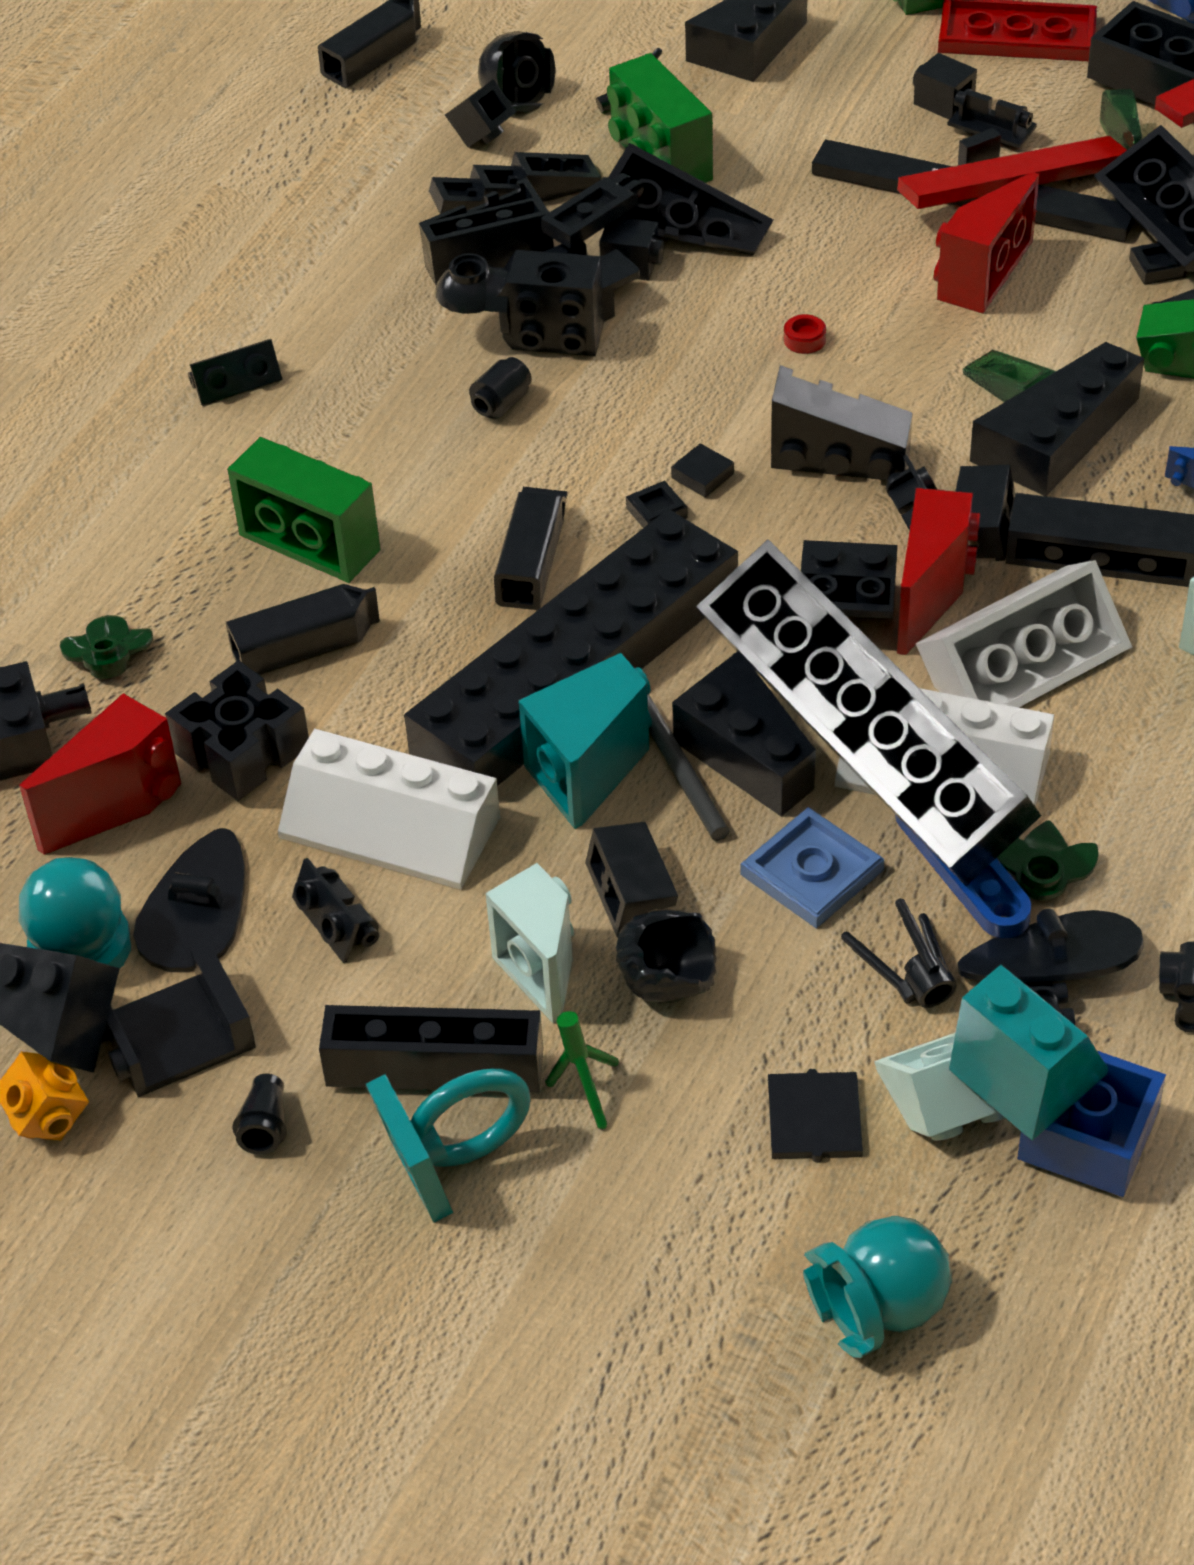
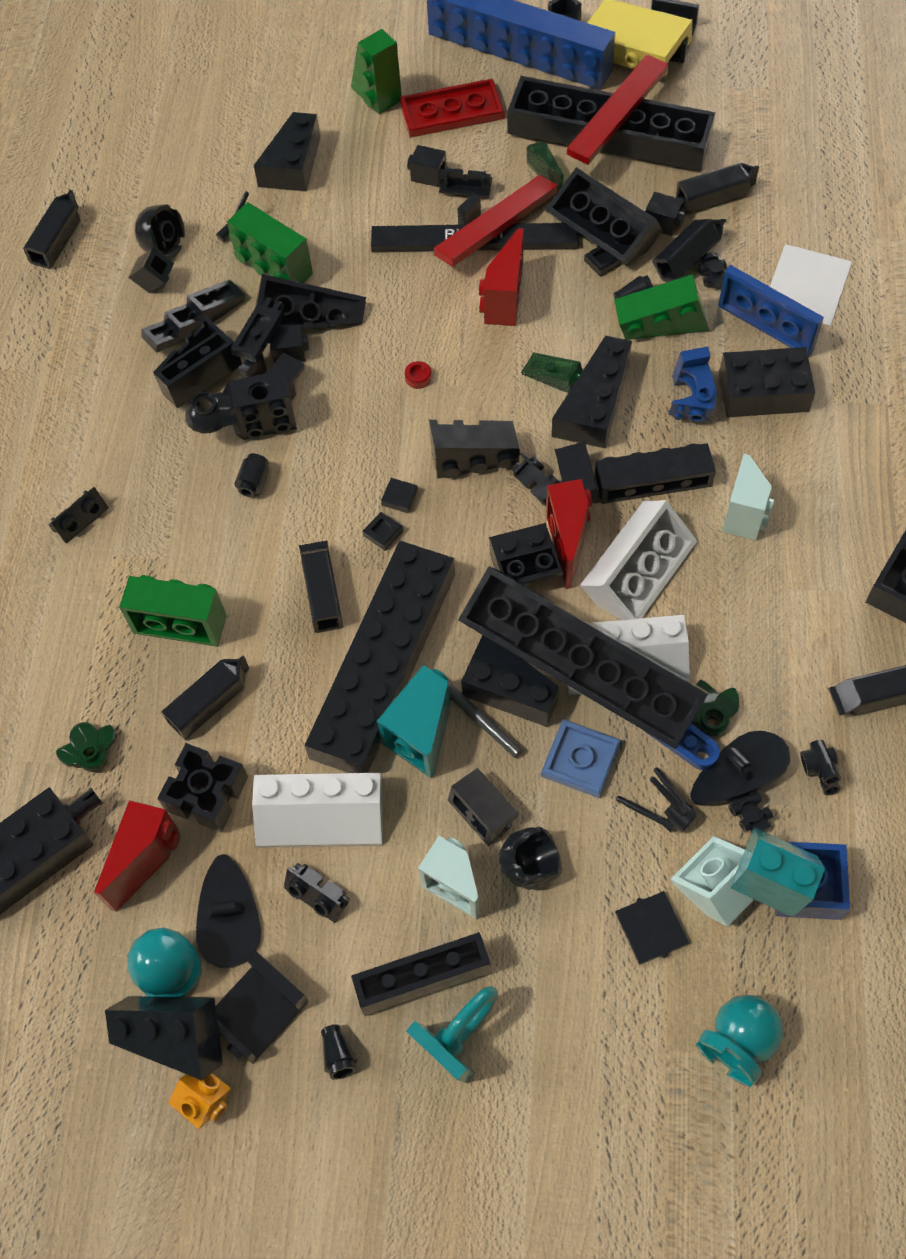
camera: 20 degrees left, 15 degrees up
green plant [545,1011,619,1130] -> none

